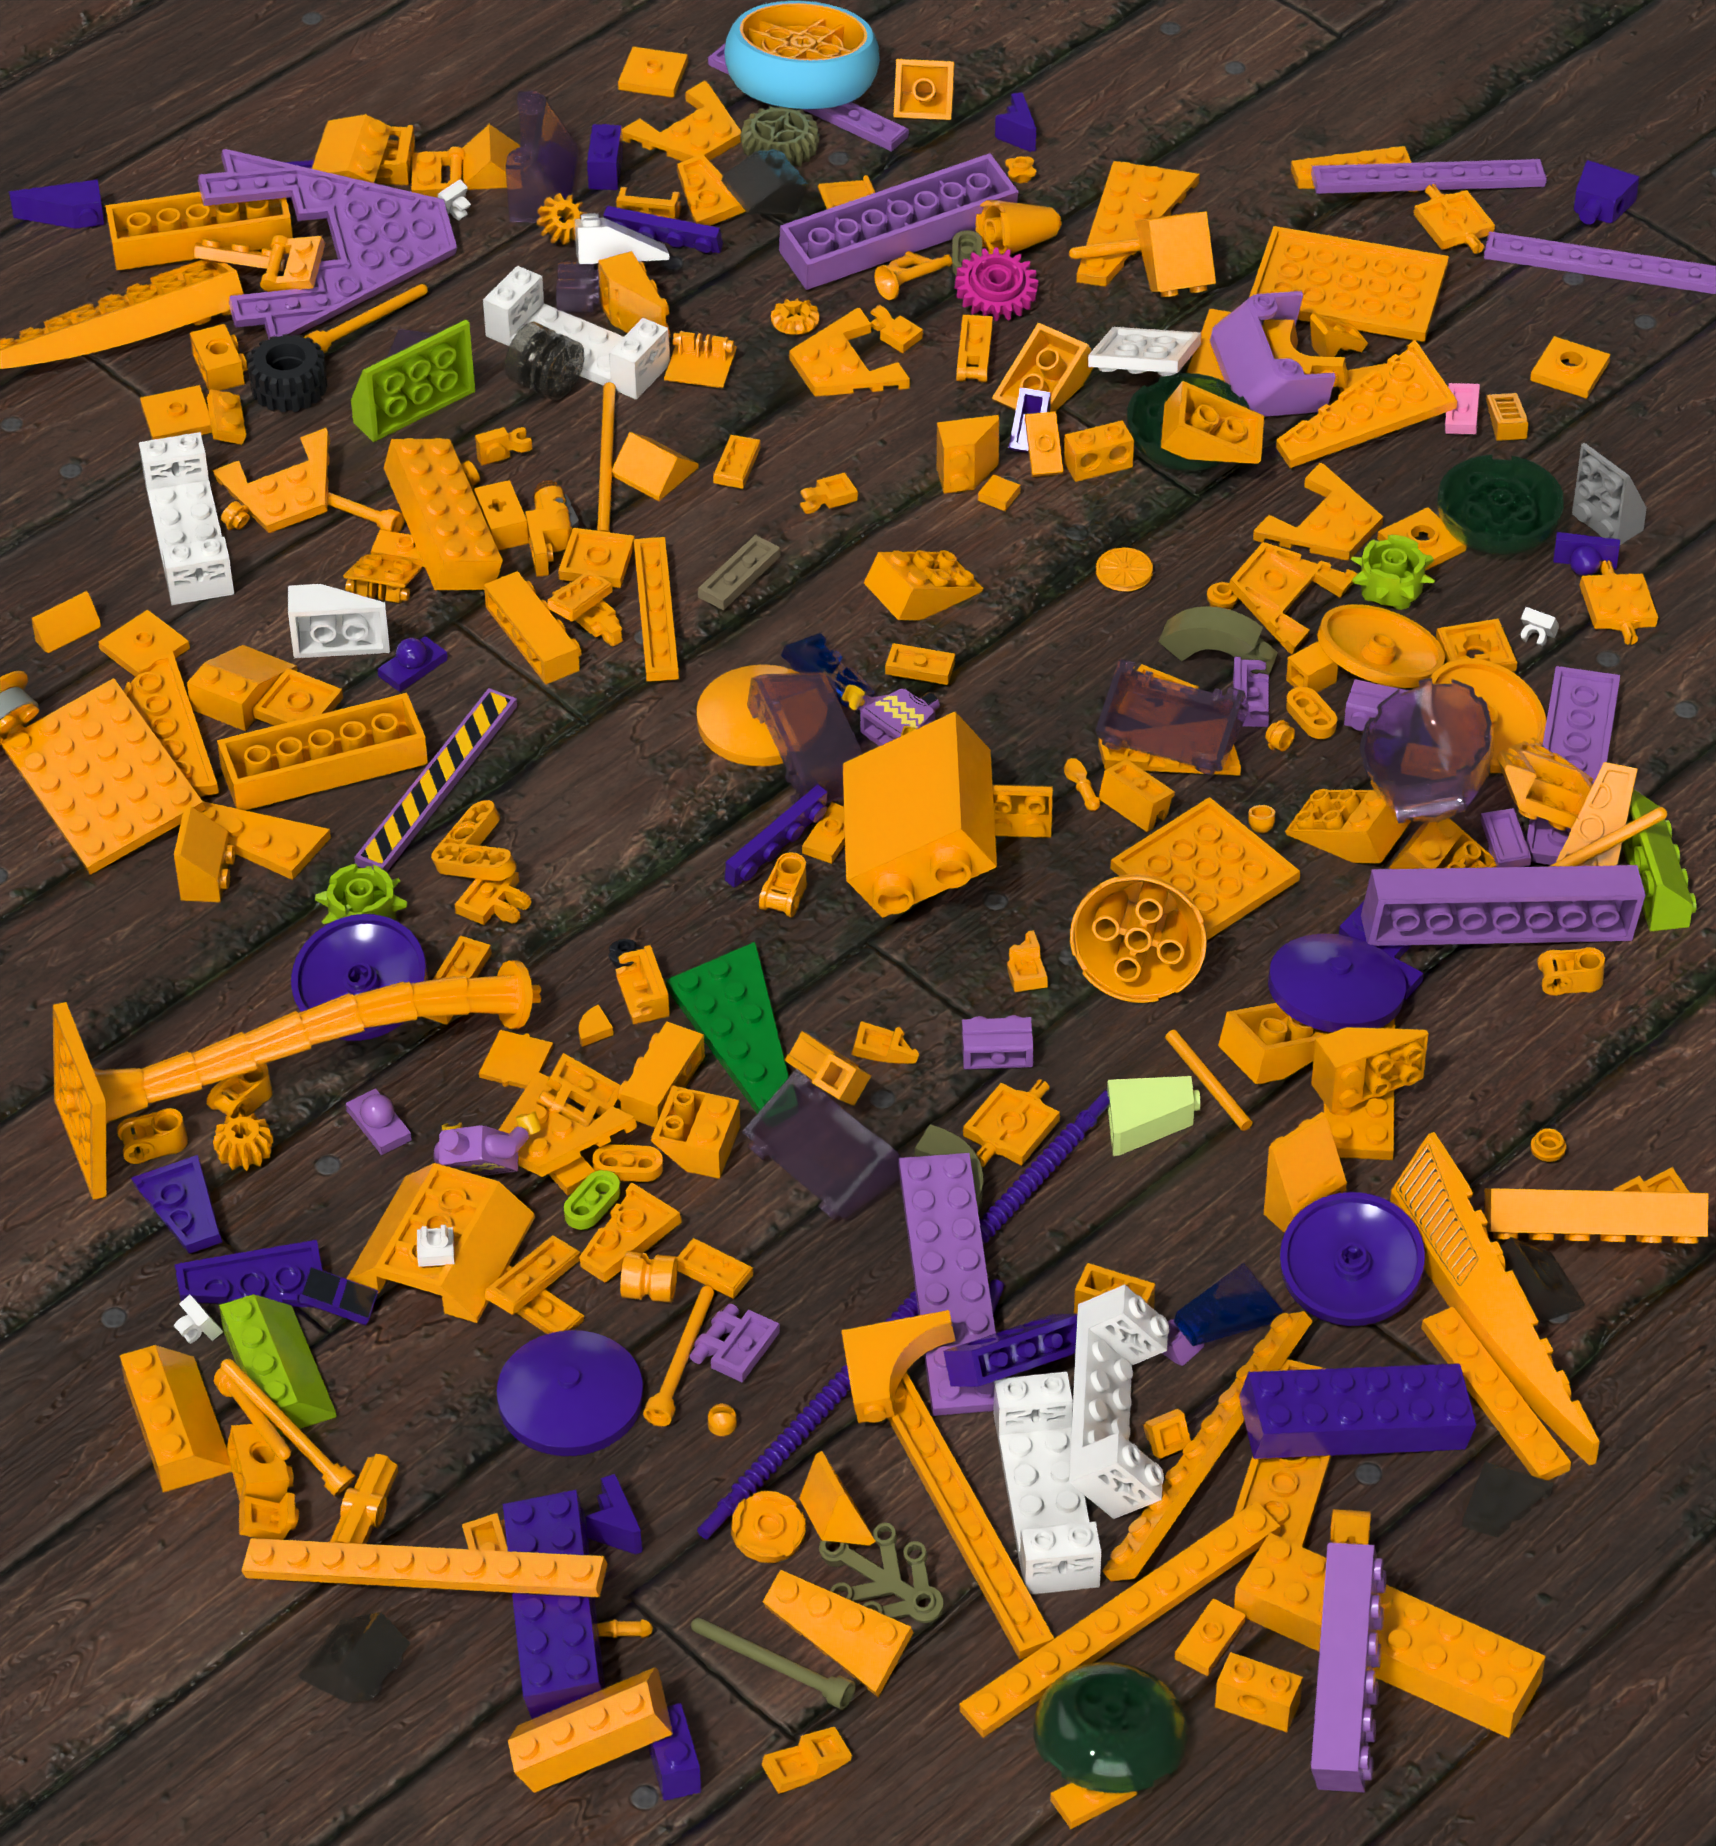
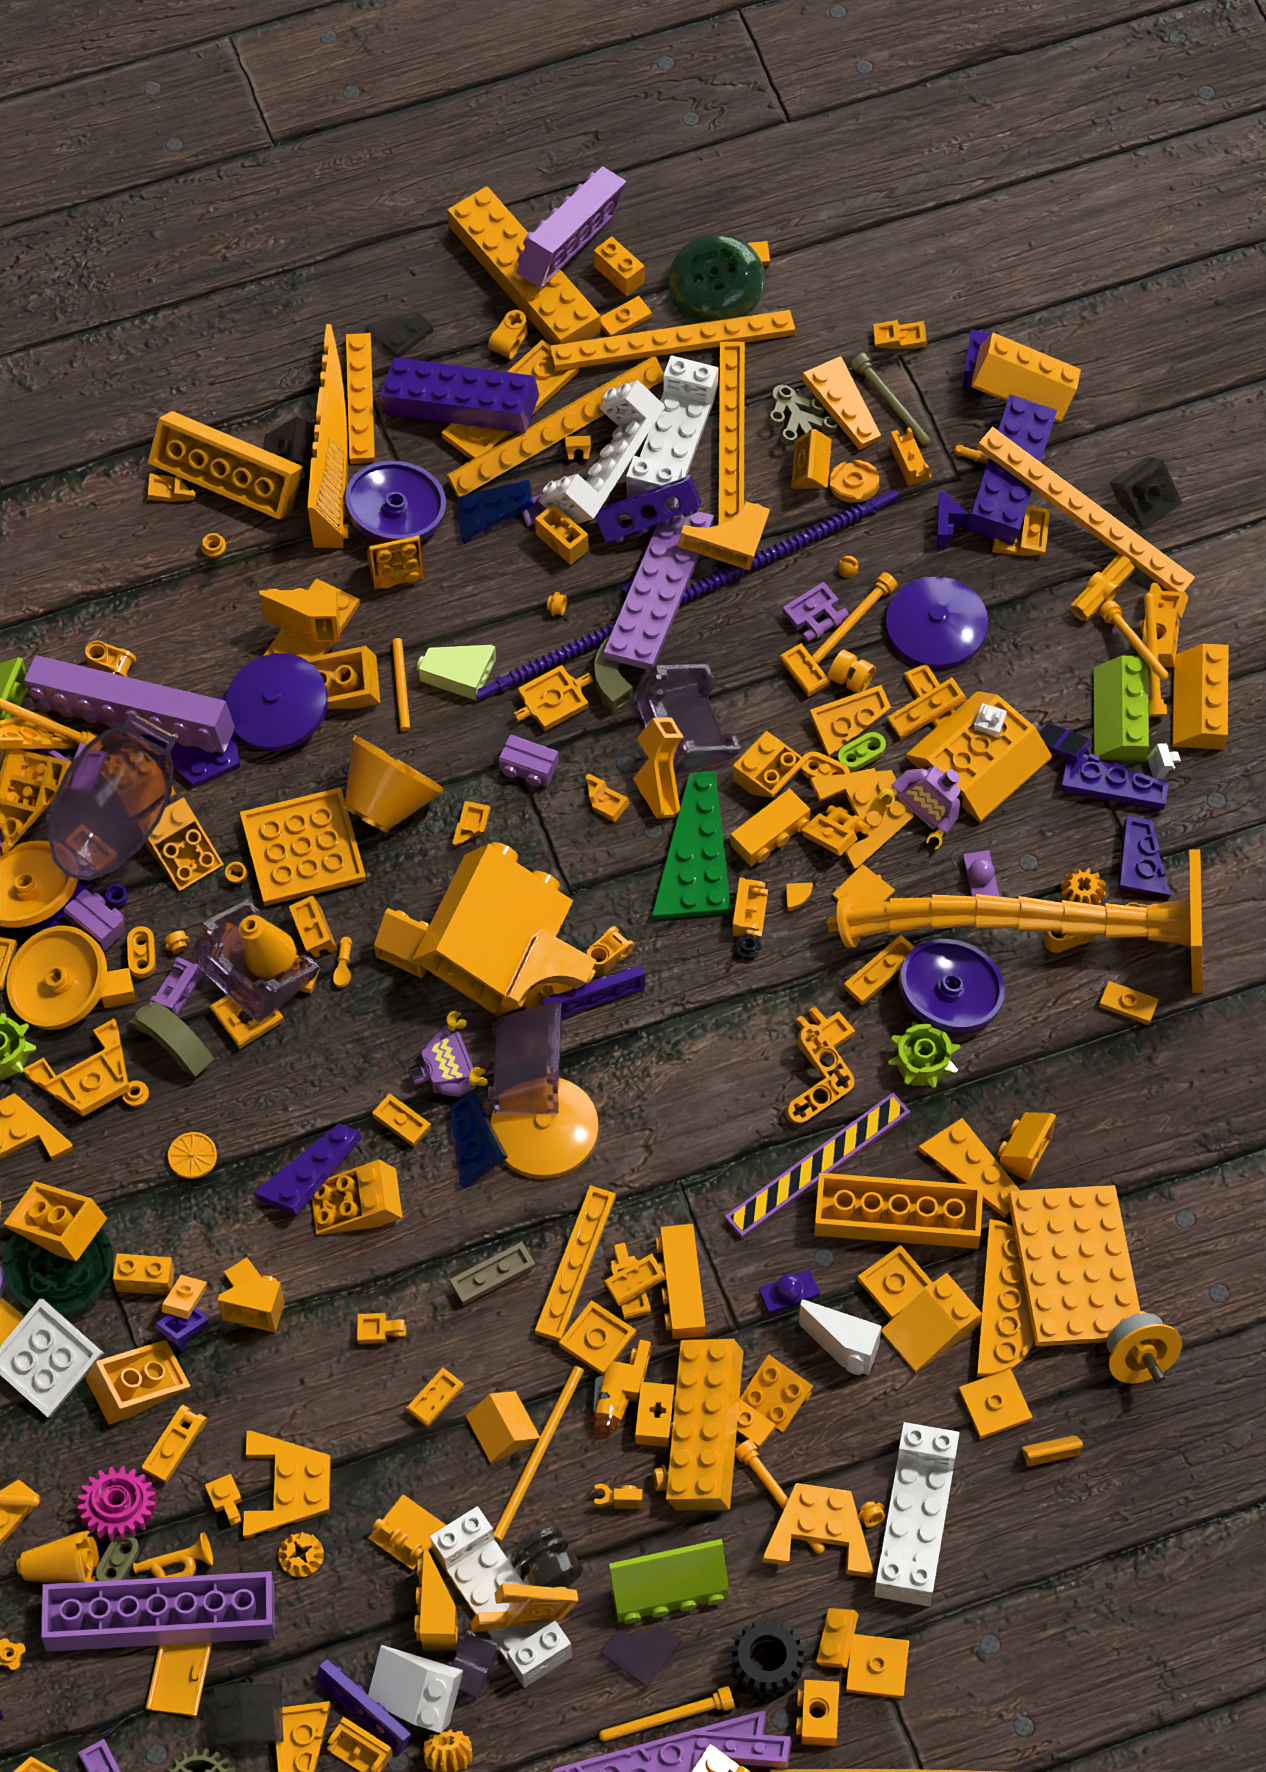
camera: 155 degrees left, 15 degrees up
none -> light orange cone [239,915,297,979]
none -> dark purple wing [254,1124,362,1215]
none -> light orange wing [471,1583,578,1633]
none -> light orange arch [501,929,596,1009]
none -> light orange plate [547,592,567,617]
none -> light orange hinge [890,428,932,486]
none -> light orange plate [1099,981,1159,1025]

